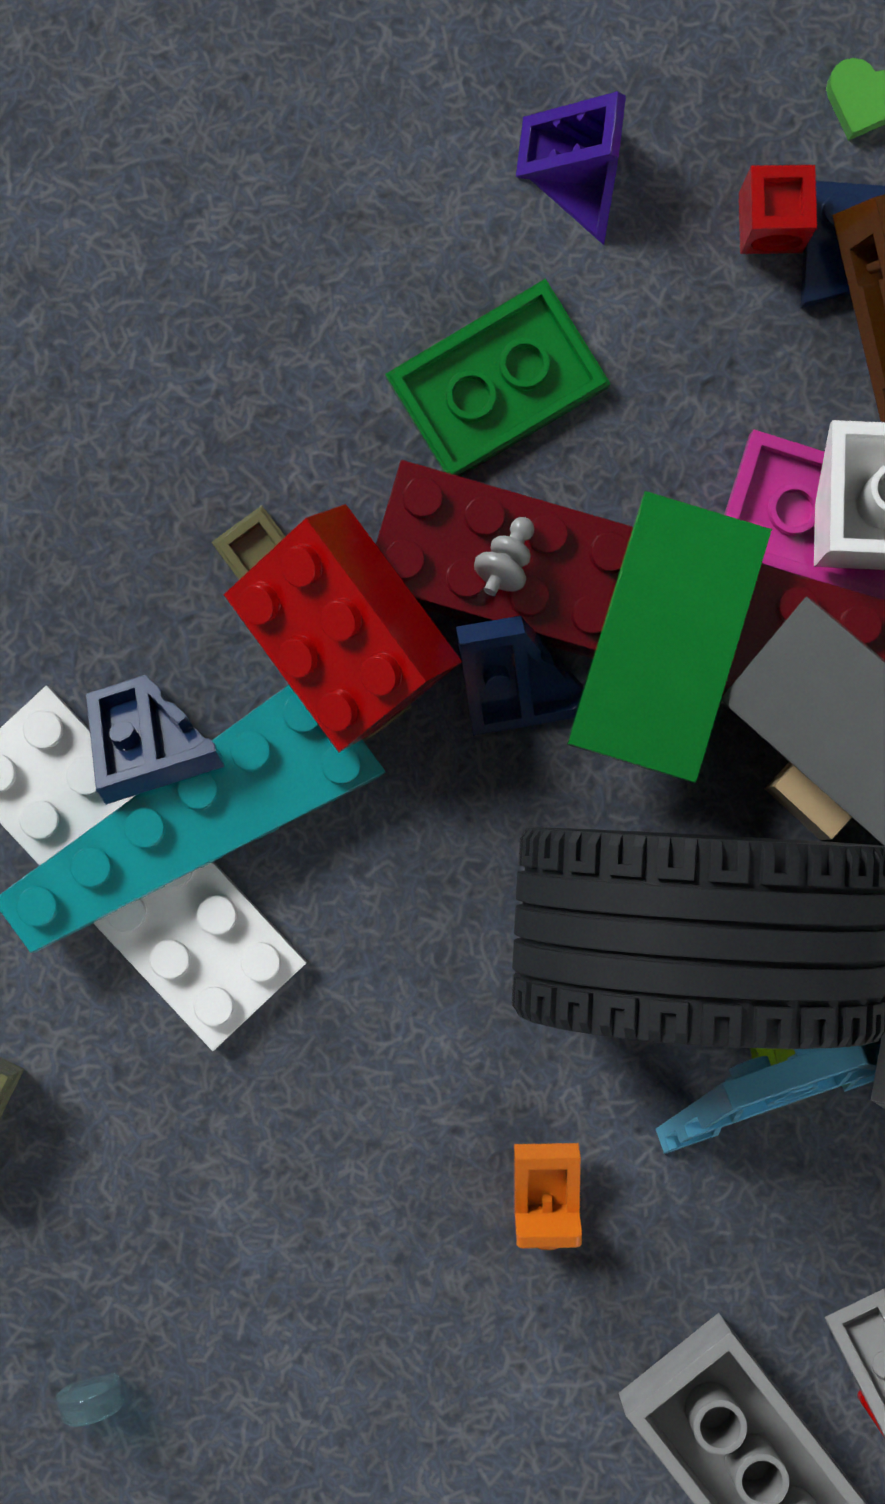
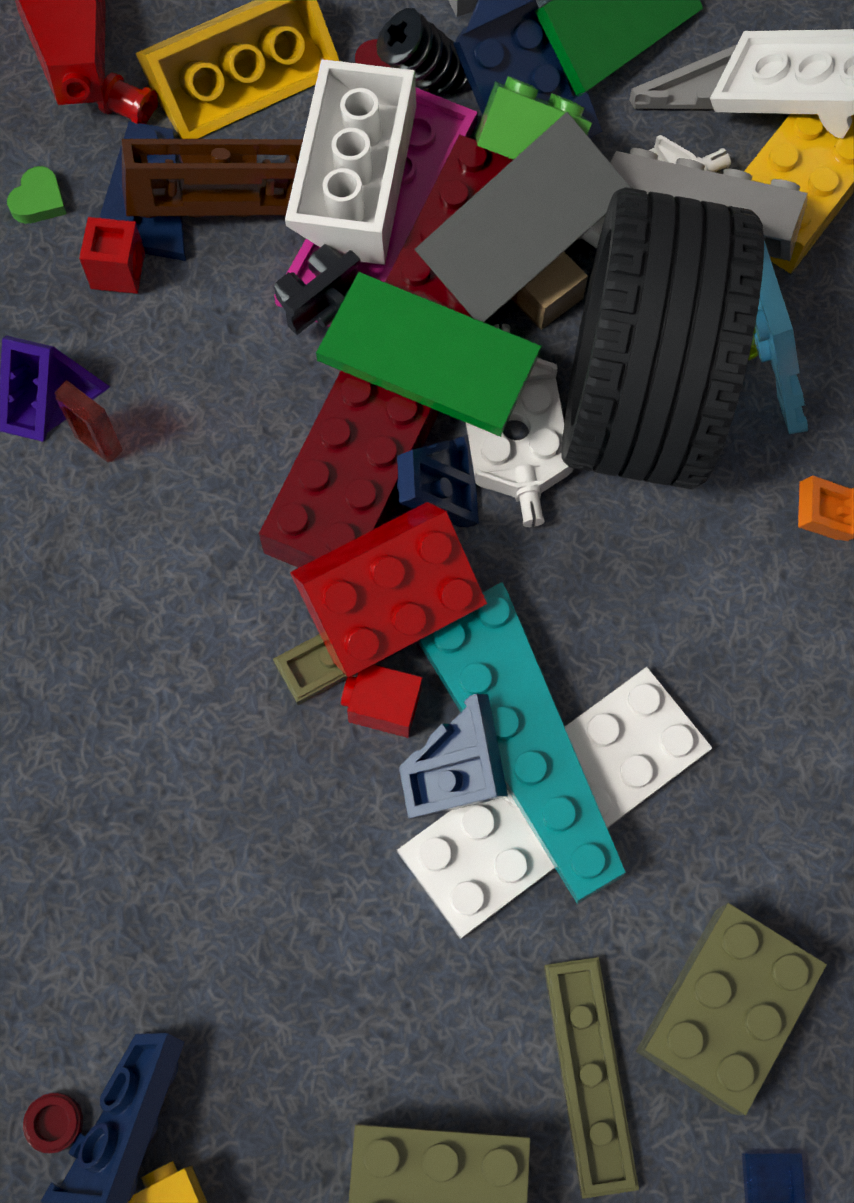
camera: 85 degrees left, 15 degrees down
green tile [385,278,611,477] -> none
light grey hair [474,517,535,596] -> none
none -> clear red tile [55,380,123,462]
none -> black hips [274,244,361,335]
none -> red brick [341,665,422,738]
none -> white plate [466,324,573,527]

